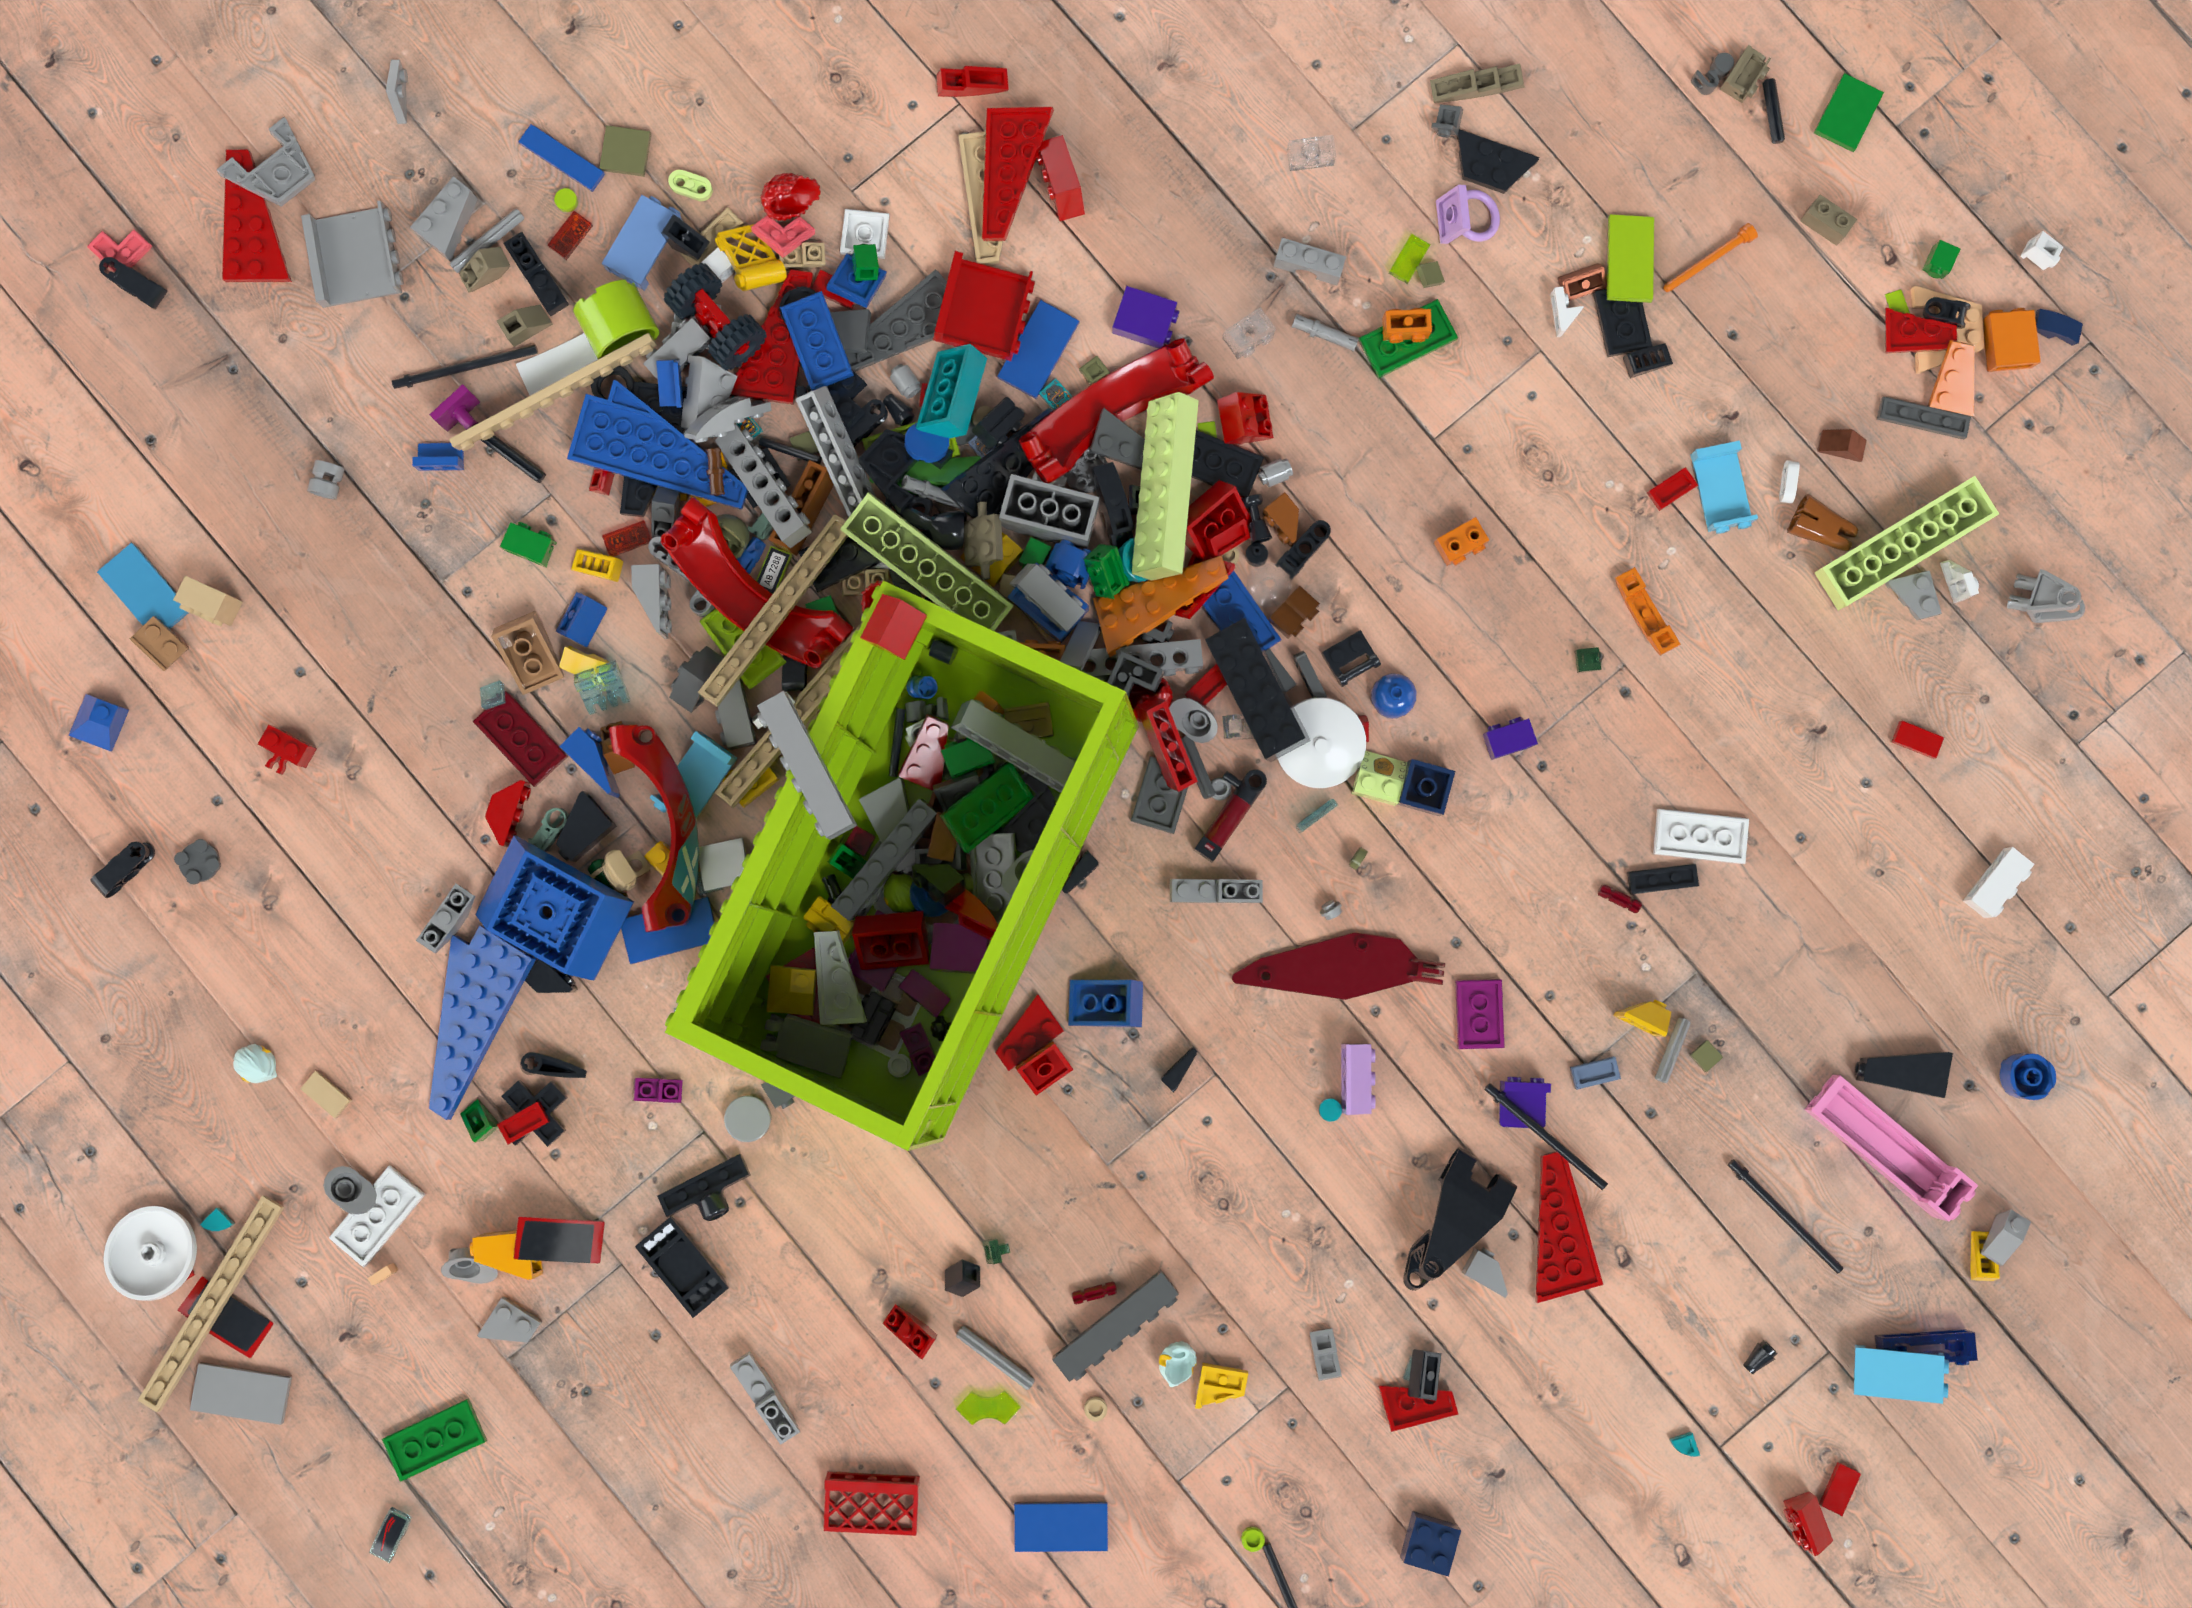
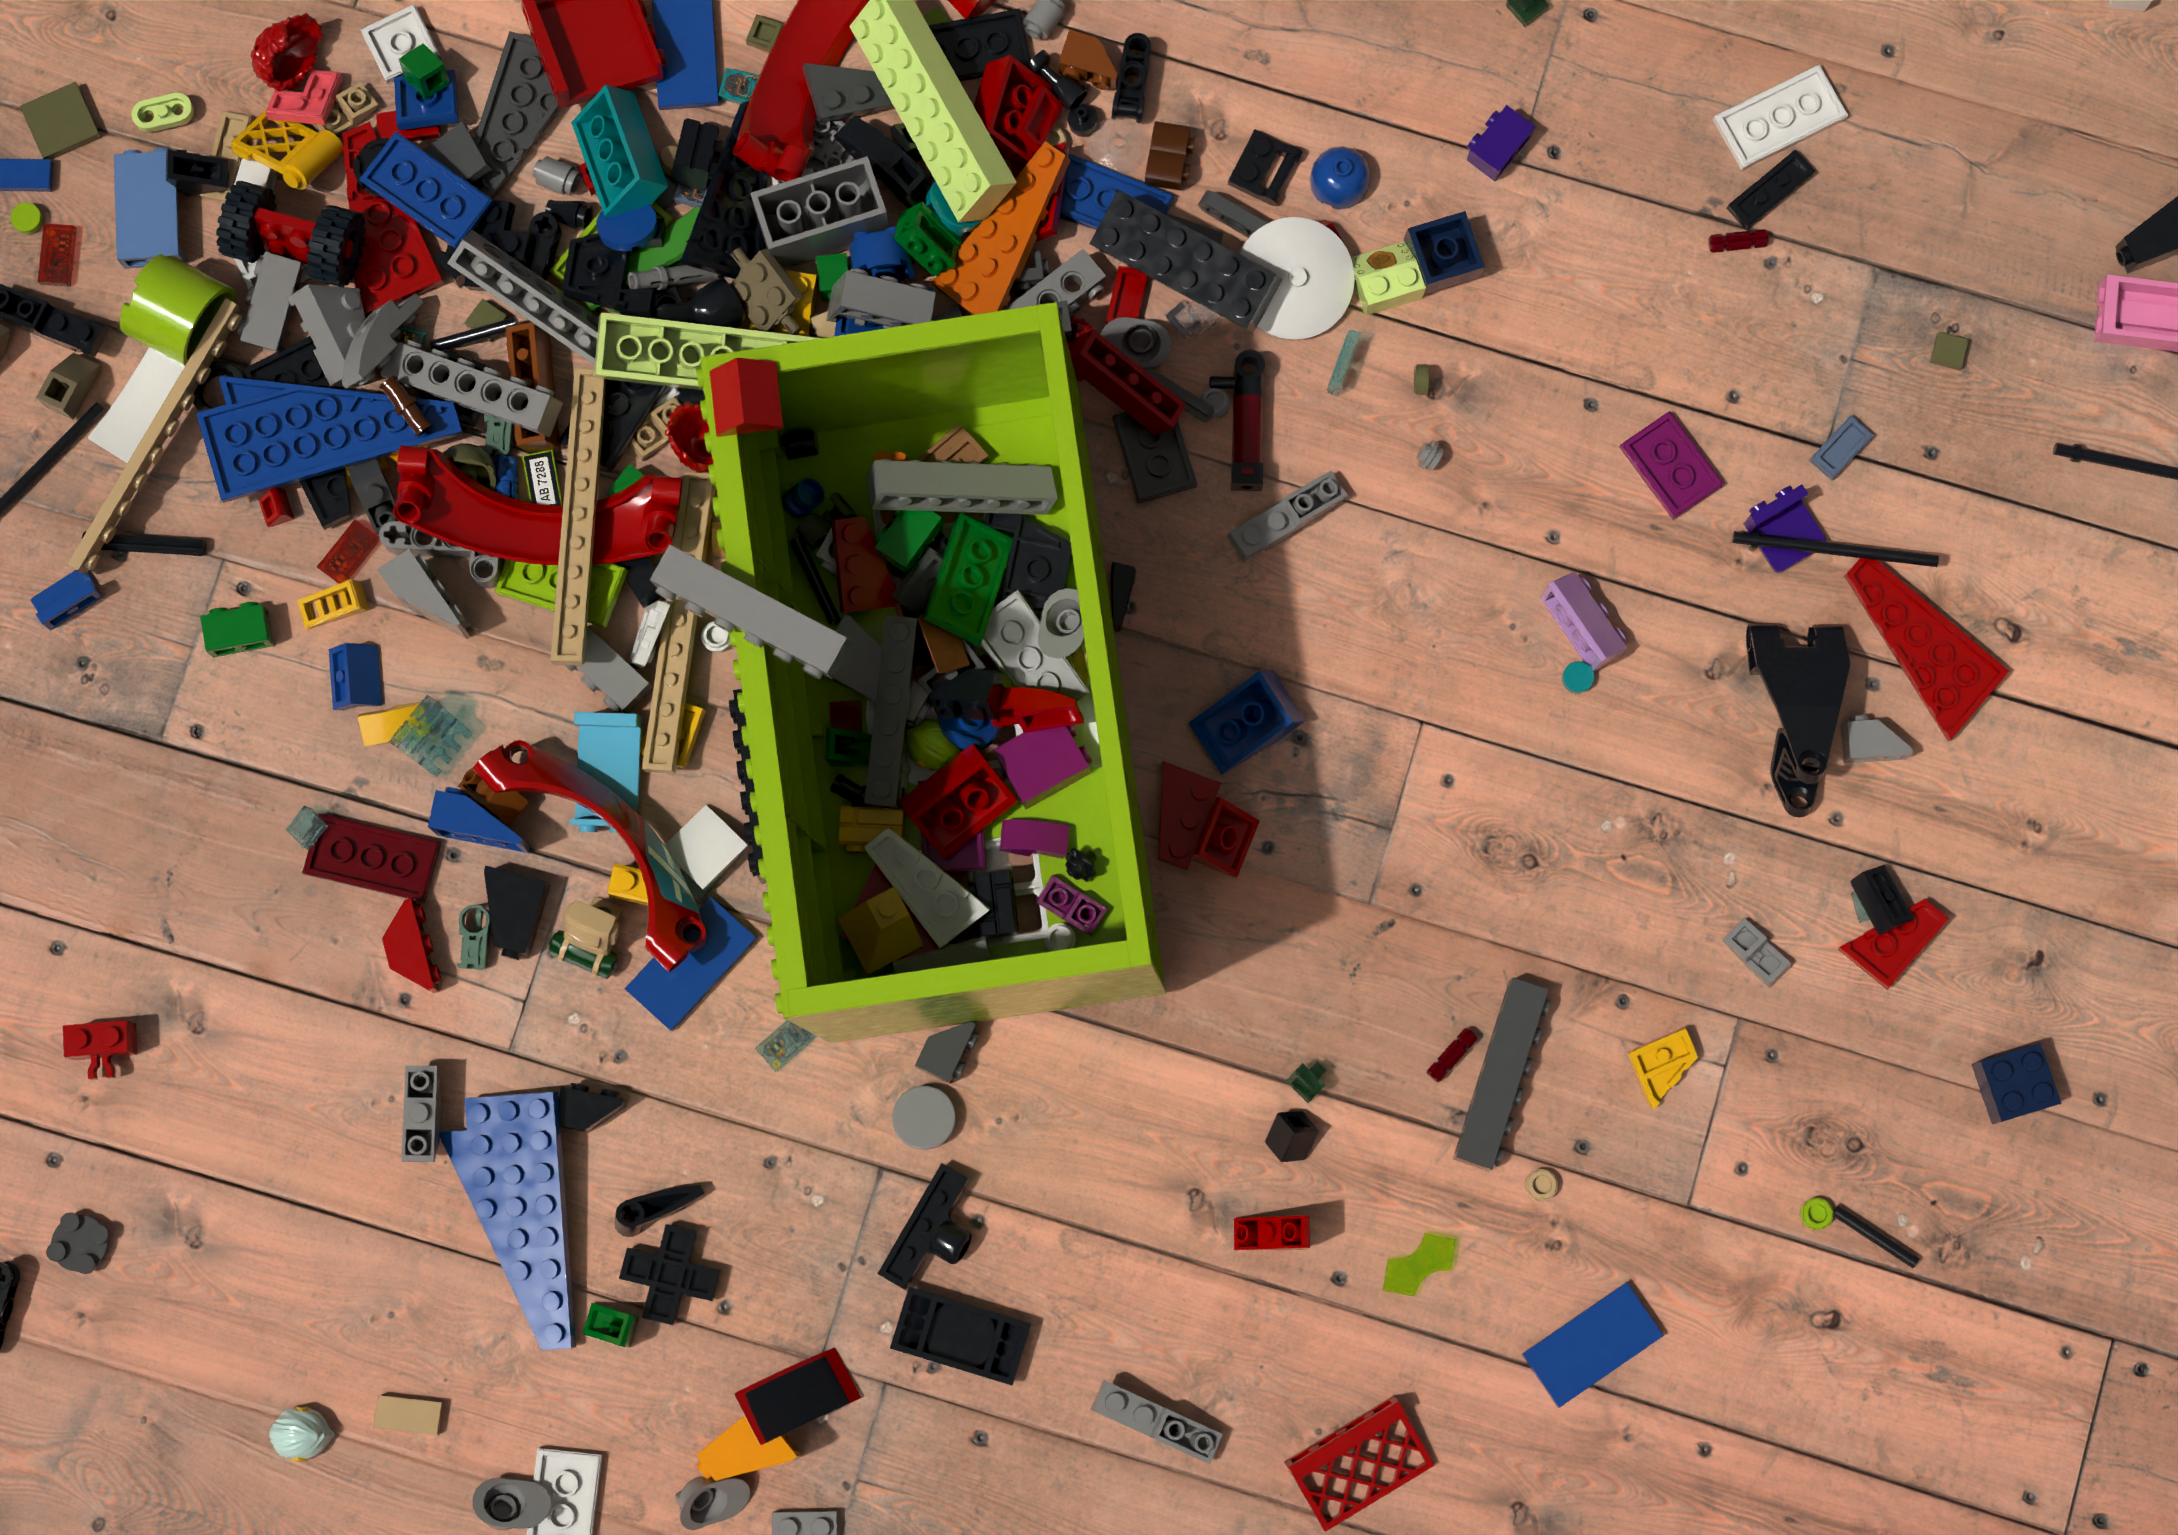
camera: 35 degrees left, 5 degrees down
magenta tile [429,384,480,432] -> none
blue slope [475,835,635,981] -> none
medium nougat slope [491,611,564,695] -> none
red tile [497,1101,550,1145] -> none
magenta slope [633,1078,683,1103] -> none
blue panel [656,359,683,408] -> none
dark grey brick [669,646,724,713] -> none
light grey axle [956,1326,1035,1390] -> none
light aqua hair [1159,1341,1197,1387] -> none
black slope [1161,1047,1198,1093] -> none
dark red wing [1232,932,1445,1000] -> none
yellow slope [1613,1000,1671,1037] -> none
light grey axle [1655,1018,1691,1083] -> none

